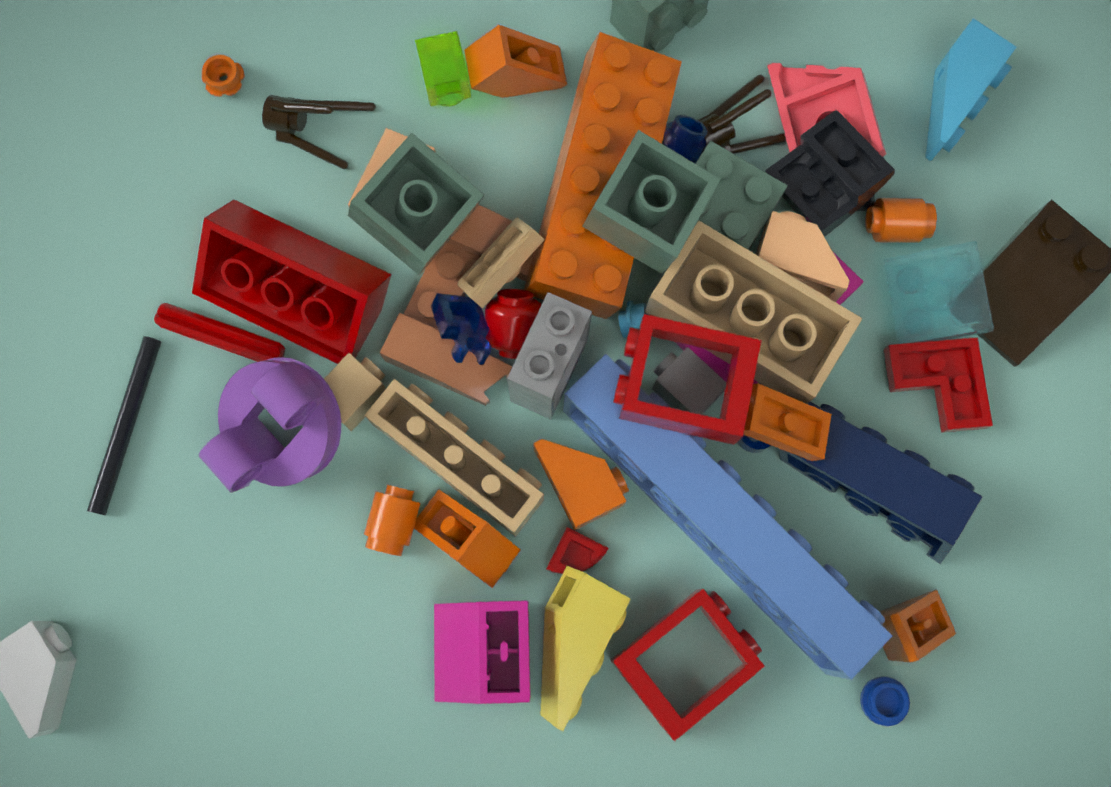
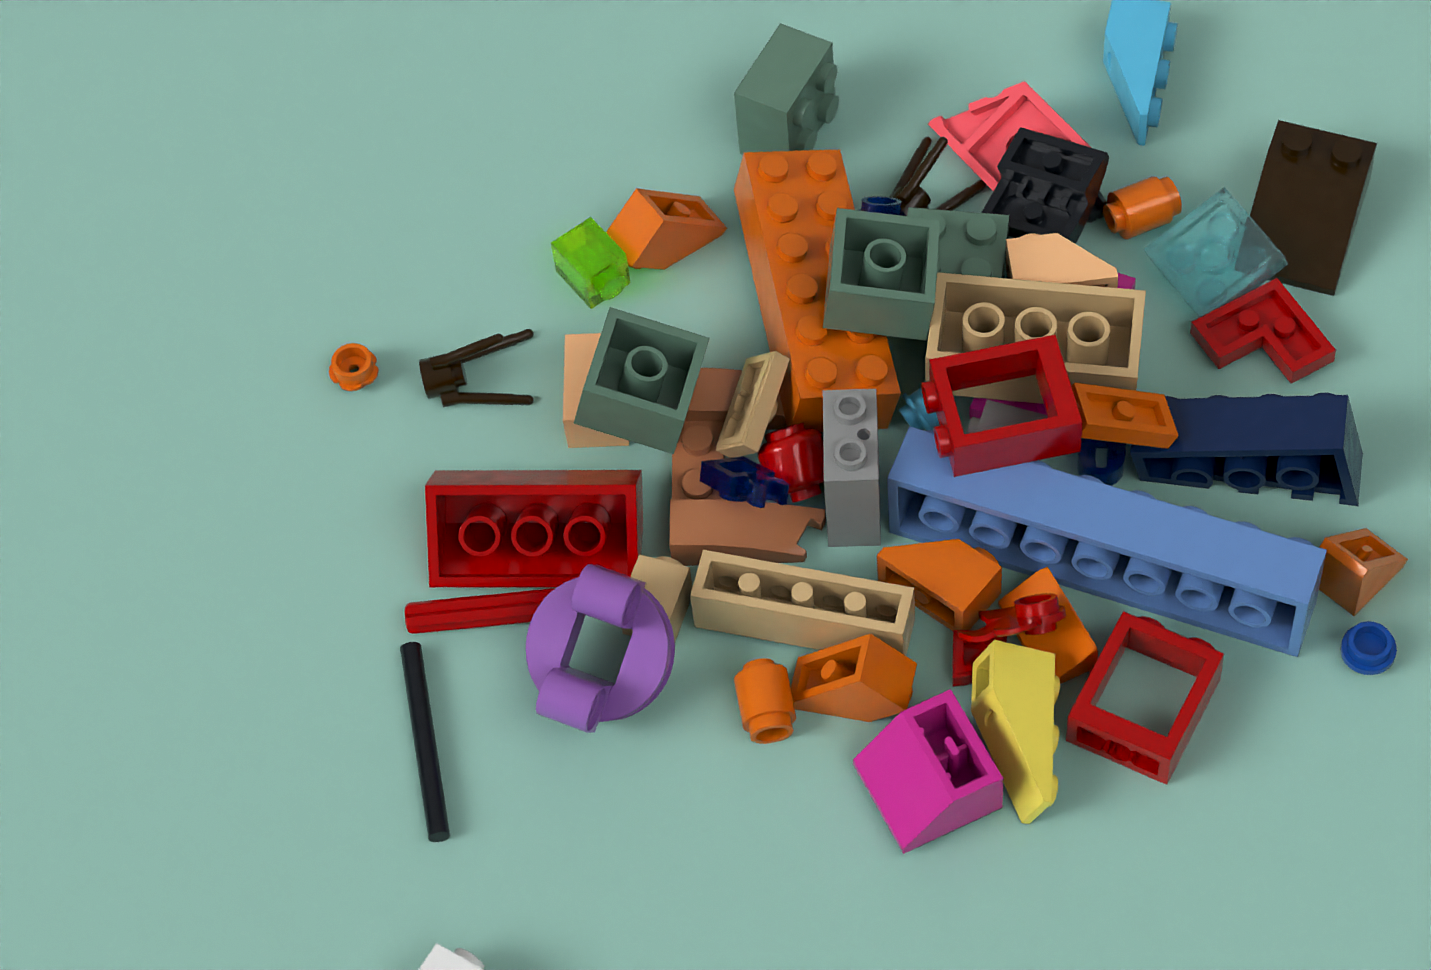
camera: 15 degrees left, 20 degrees down
none -> red plate [957,593,1066,643]
none -> orange slope [998,567,1098,684]

